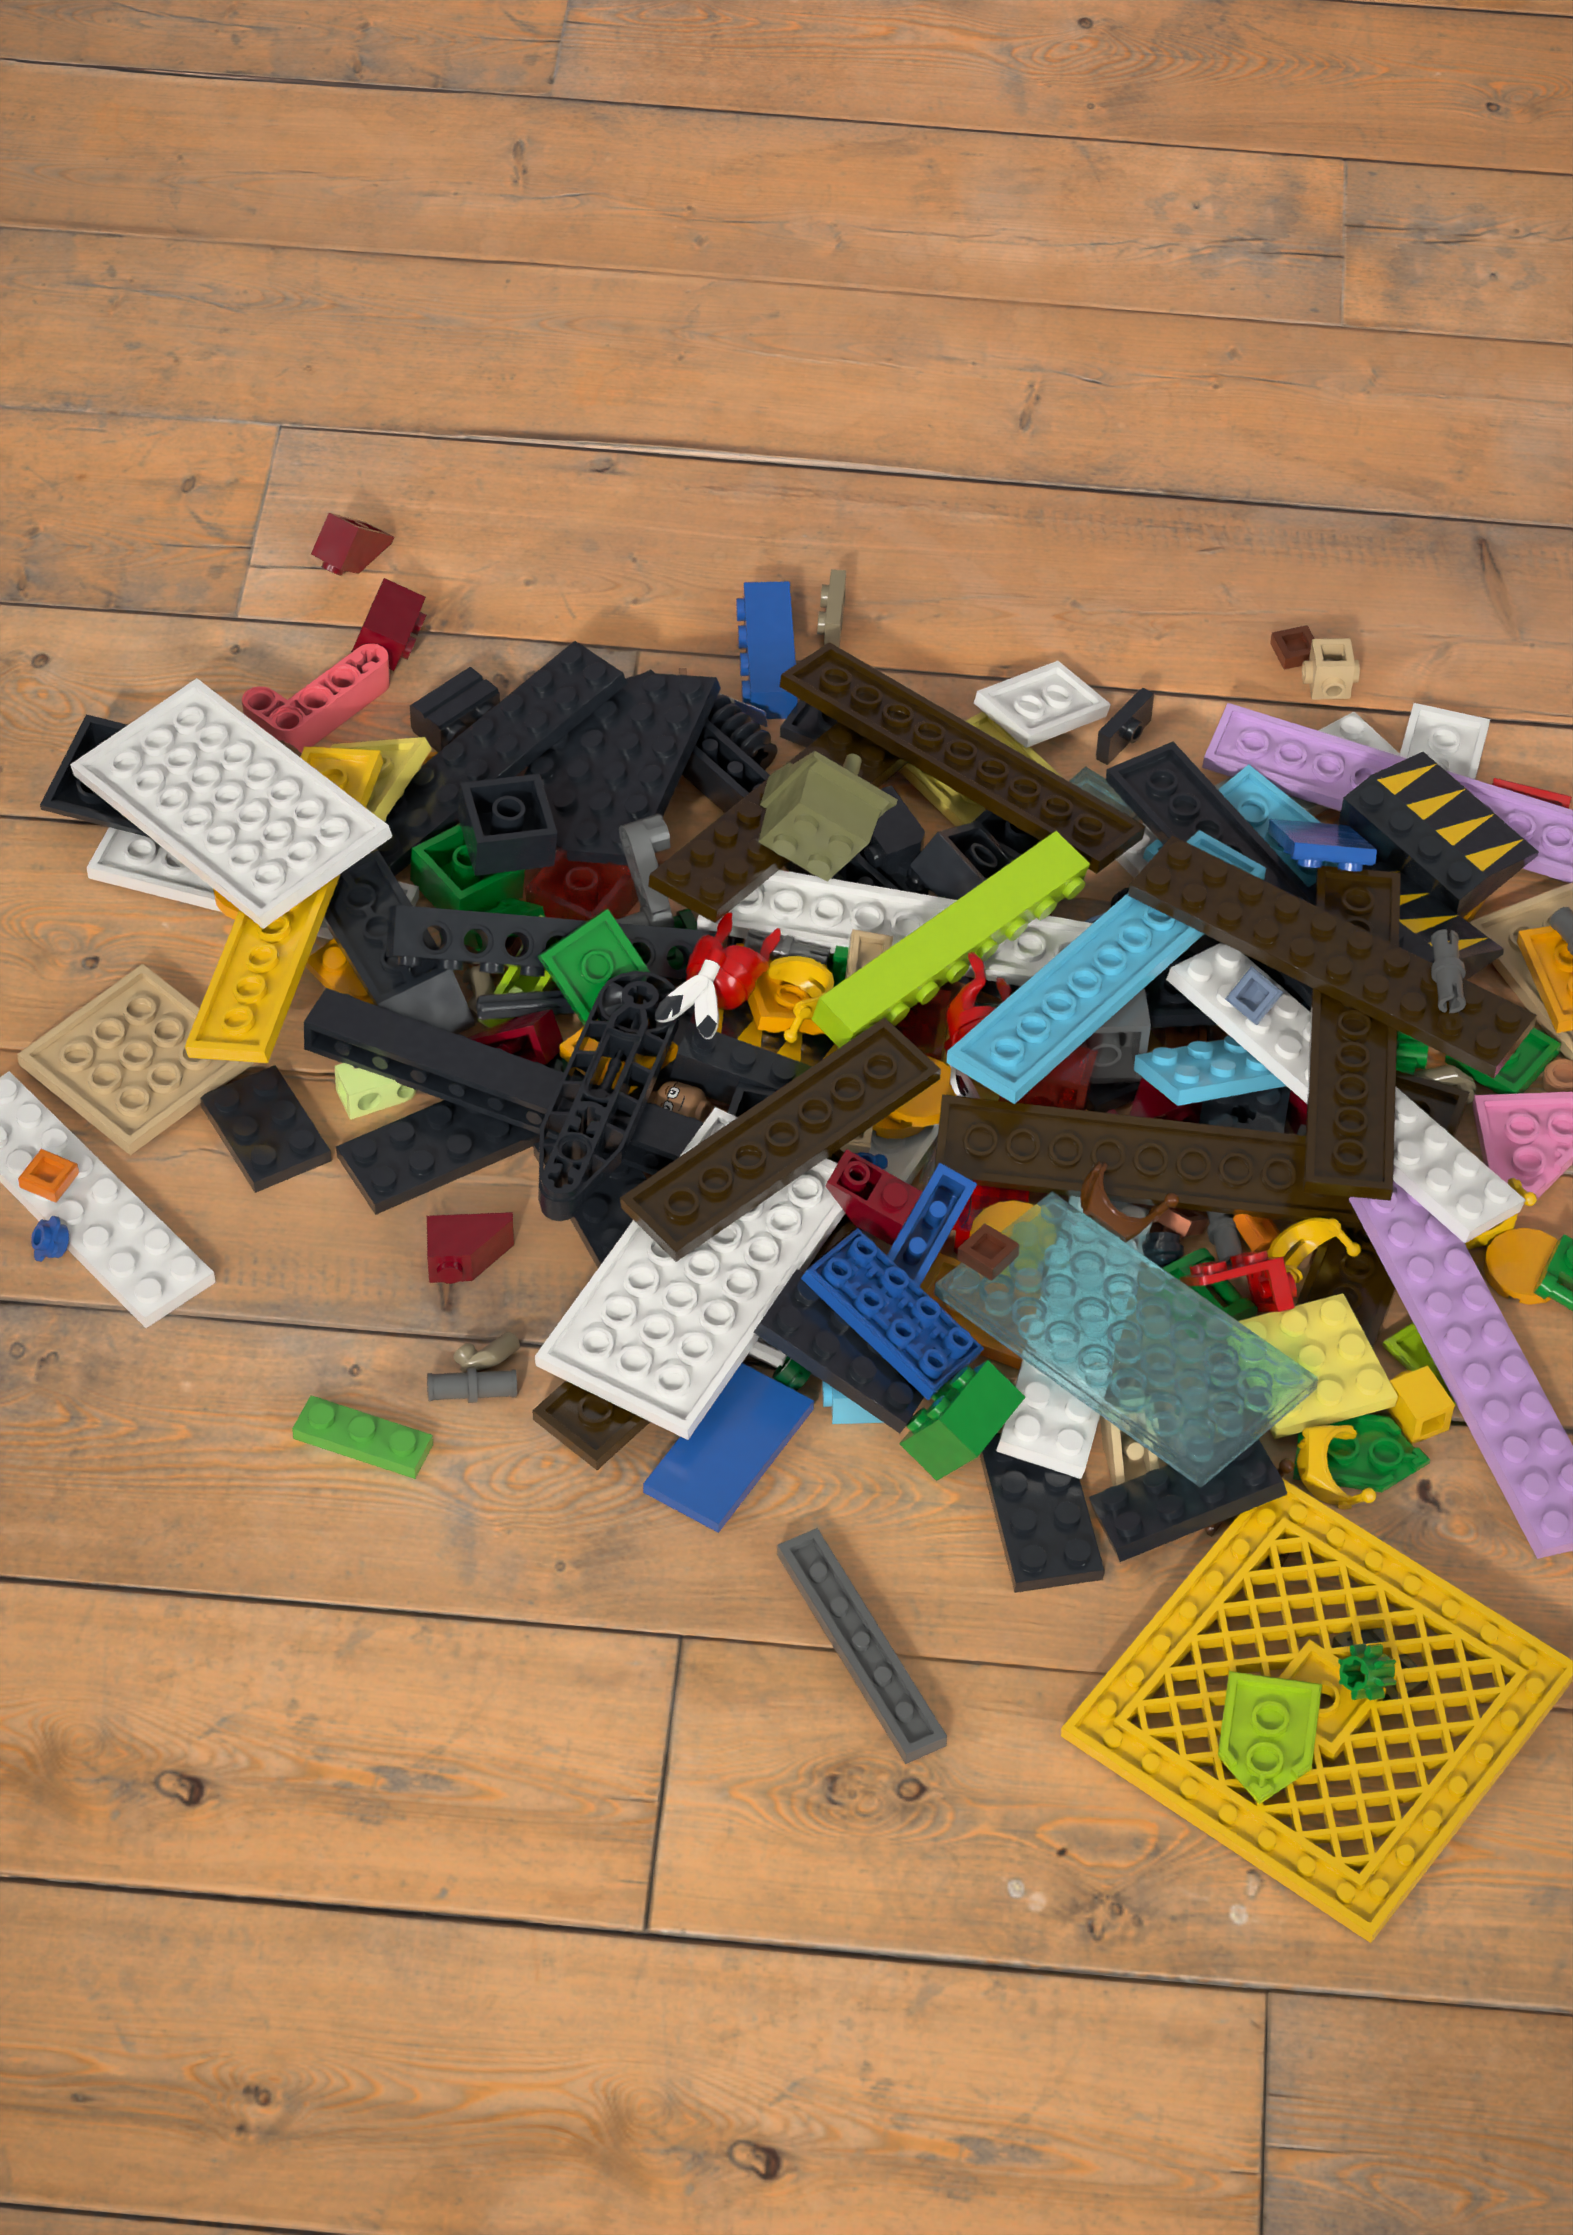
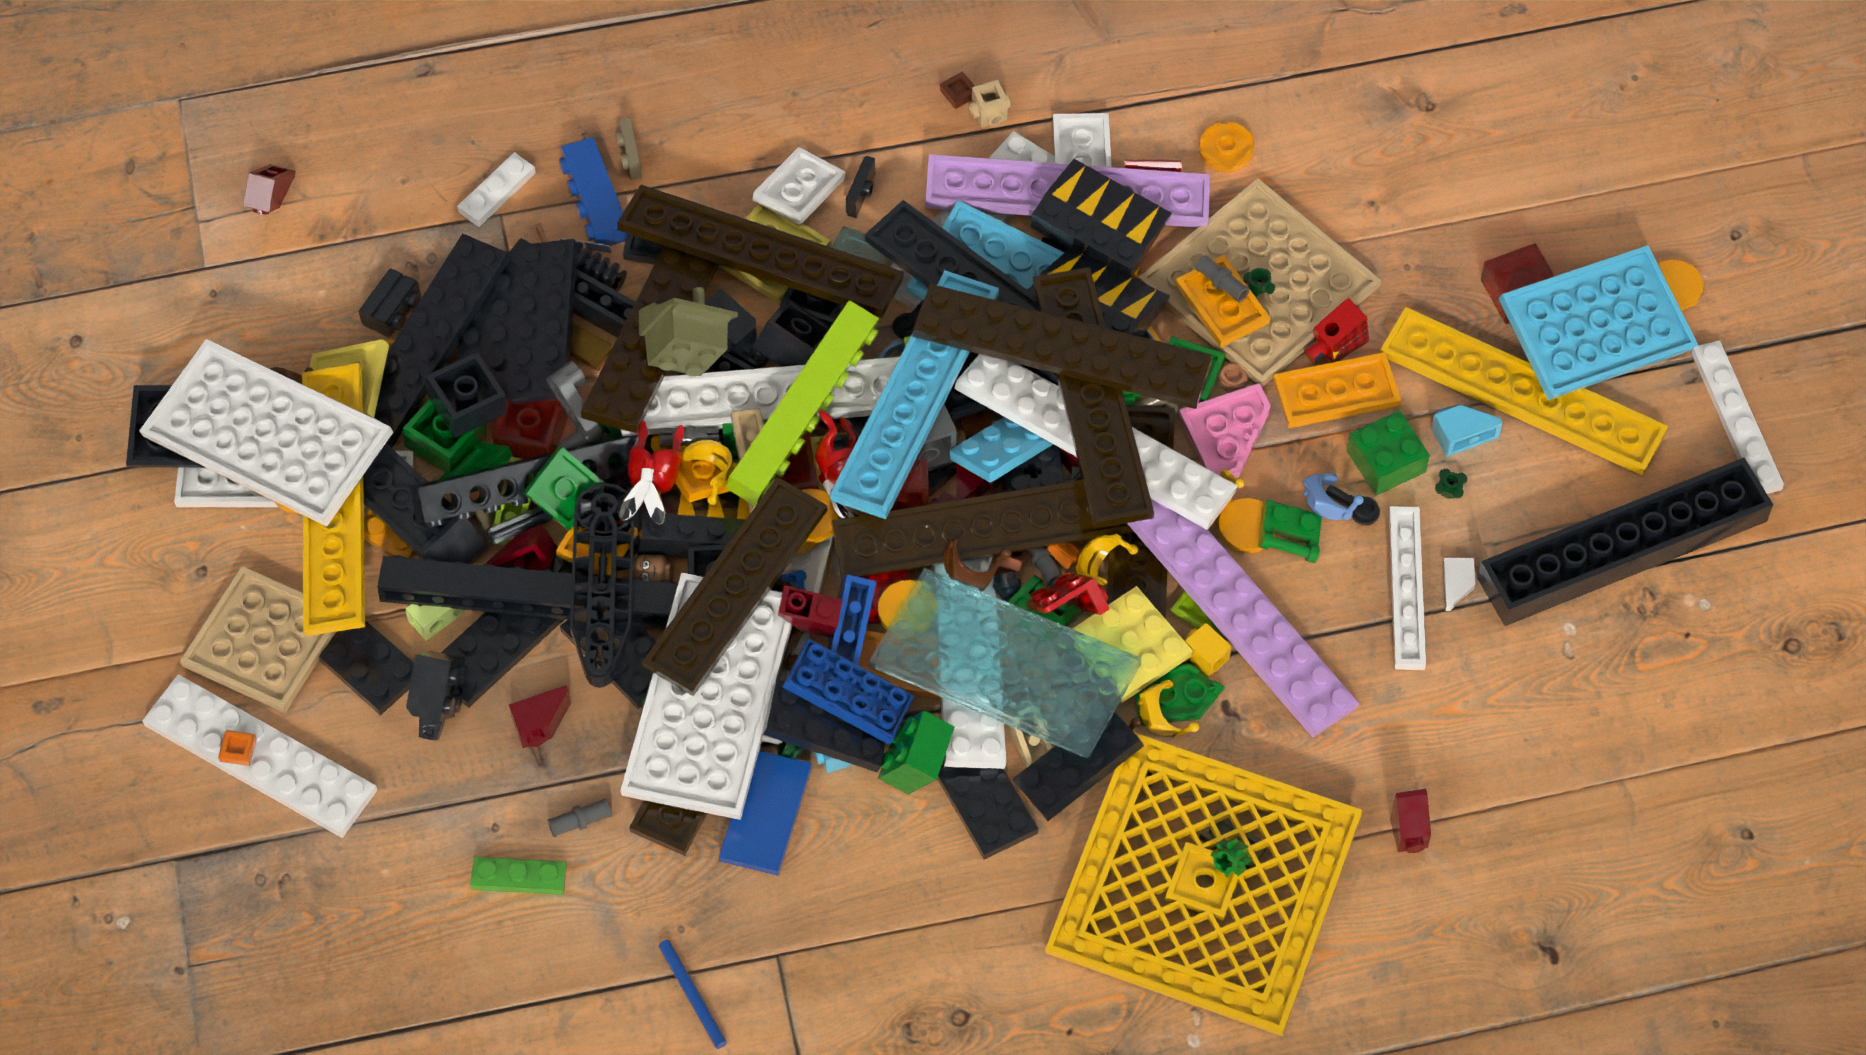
camera: 15 degrees left, 10 degrees up
blue plate [31,1216,69,1262] -> none
coral beam [242,644,390,753] -> none
dark red brick [351,578,427,671] -> none
dark tan arm [454,1332,520,1372] -> none
dark grey plate [777,1528,947,1764] -> none
copper plate [957,1223,1020,1281] -> none
lime tile [1218,1671,1322,1804] -> none
sand blue slope [1225,966,1284,1025] -> none
blue tile [1268,819,1377,871] -> none
dark grey pin [1431,929,1466,1013] -> none
none -> black hinge [406,651,468,741]
none -> white plate [457,152,536,227]
none -> pearl gold tile [570,322,614,371]
none -> blue bar [658,940,727,1049]

